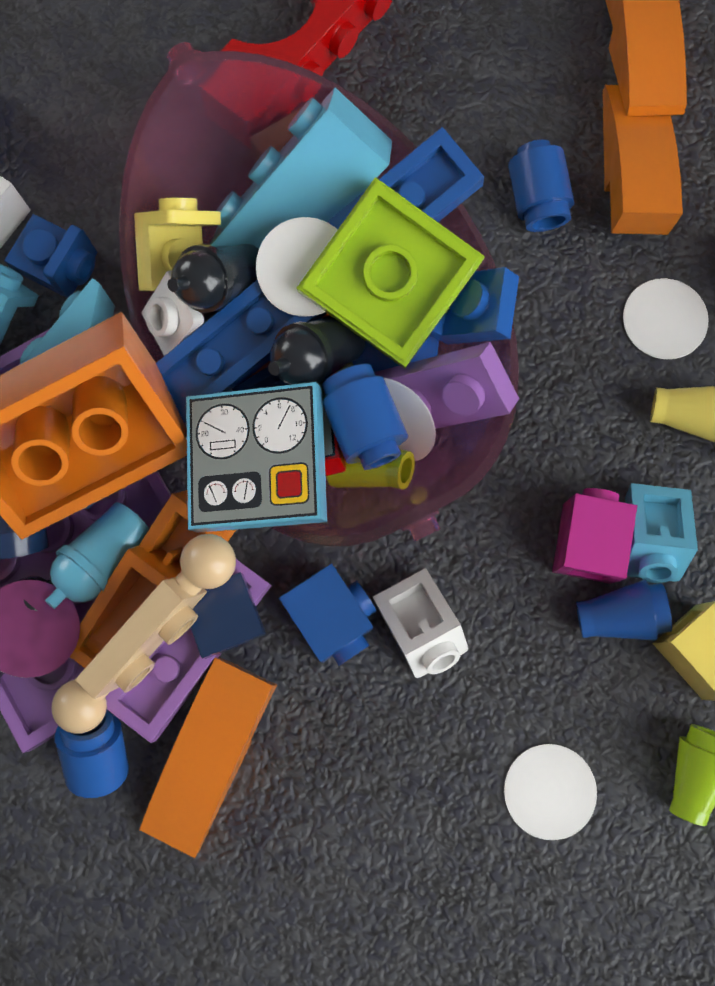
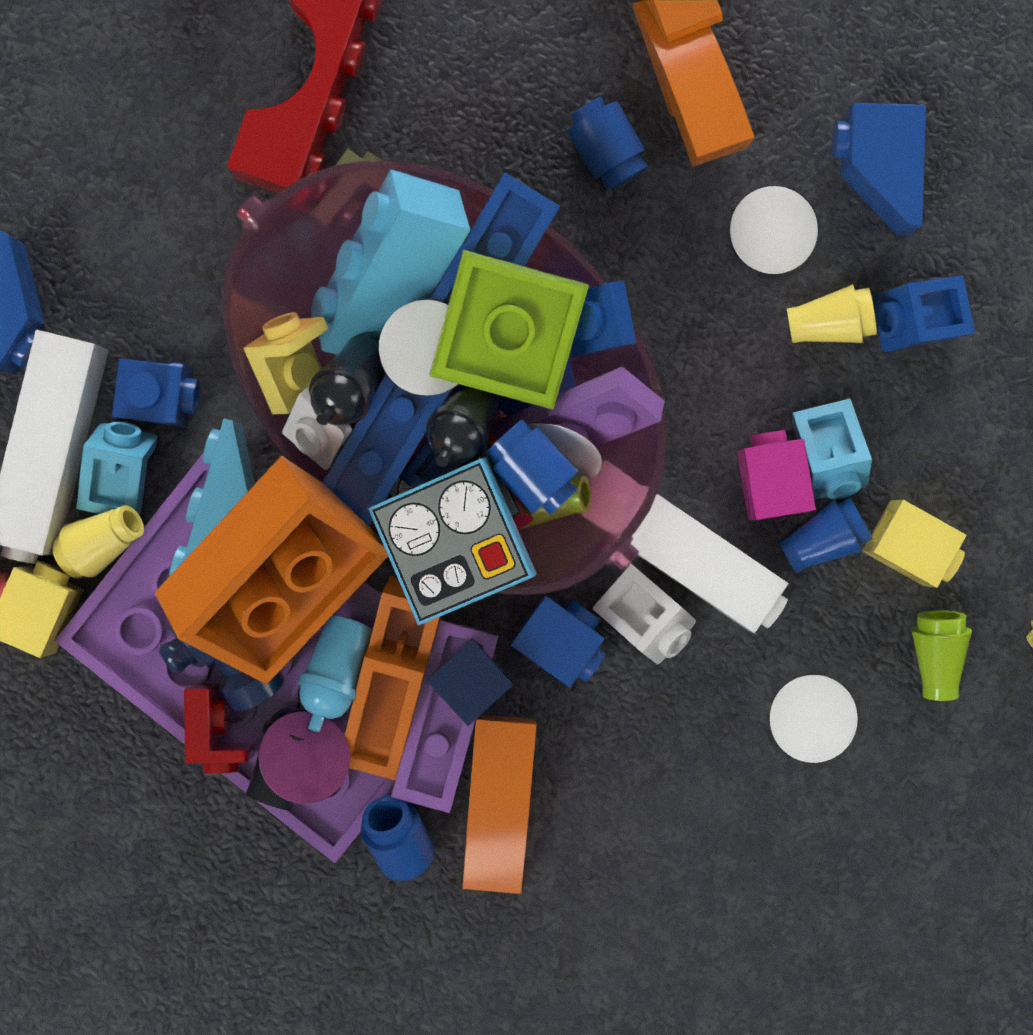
camera: 20 degrees left, 10 degrees up
tan plate [51,534,236,734] -> none
none -> white brick [577,461,789,633]

